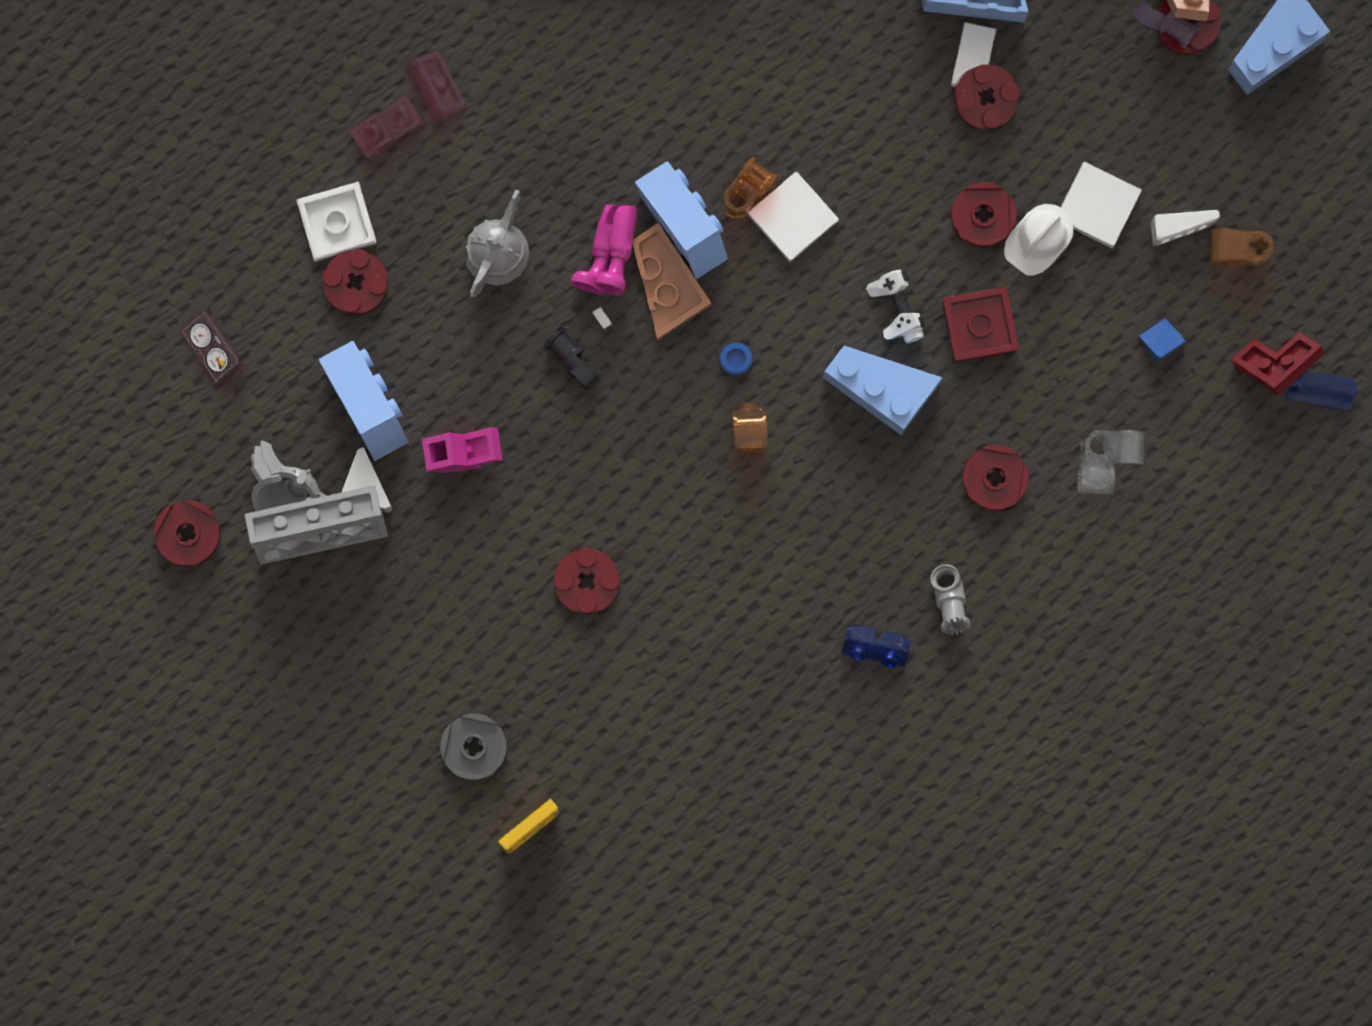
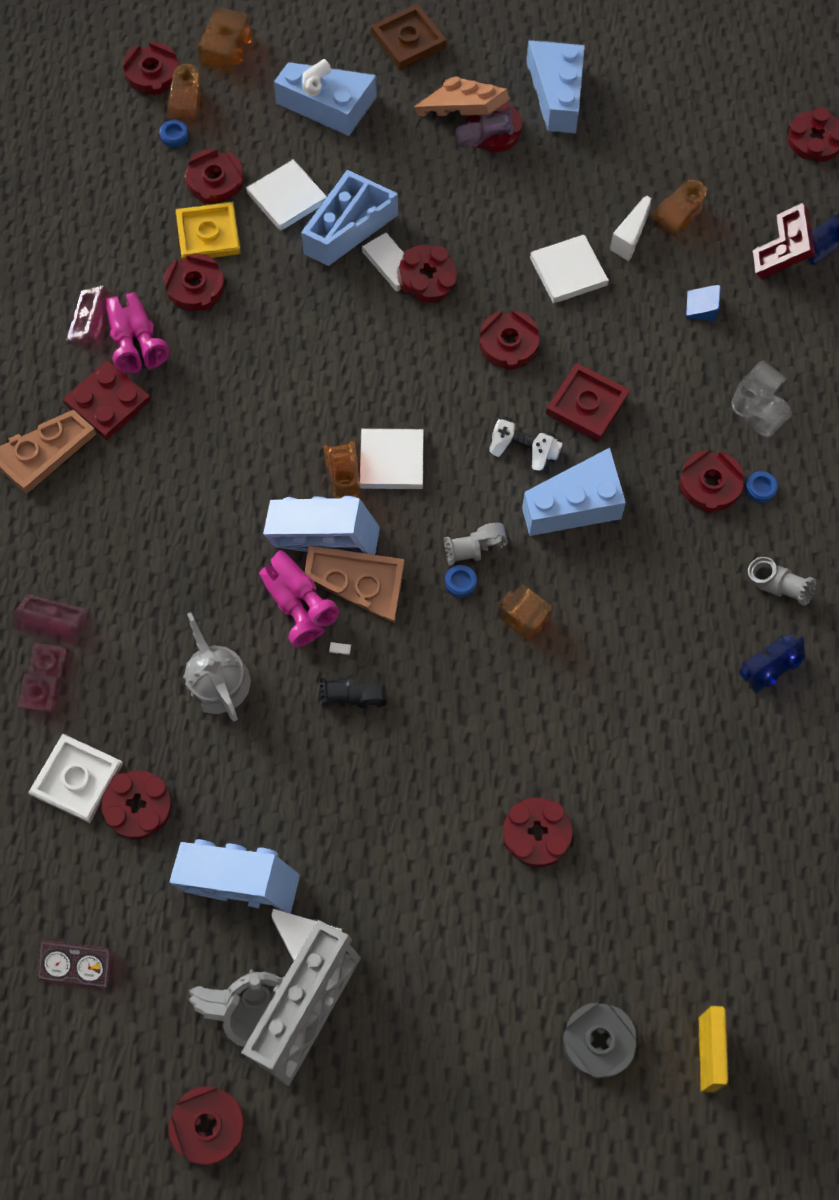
camera: 45 degrees left, 15 degrees down
dark pink brick [422,427,502,473] -> none
white piece [1004,204,1073,276] -> none
none -> light grey connector [444,523,508,566]
none -> blue tile [745,471,778,503]

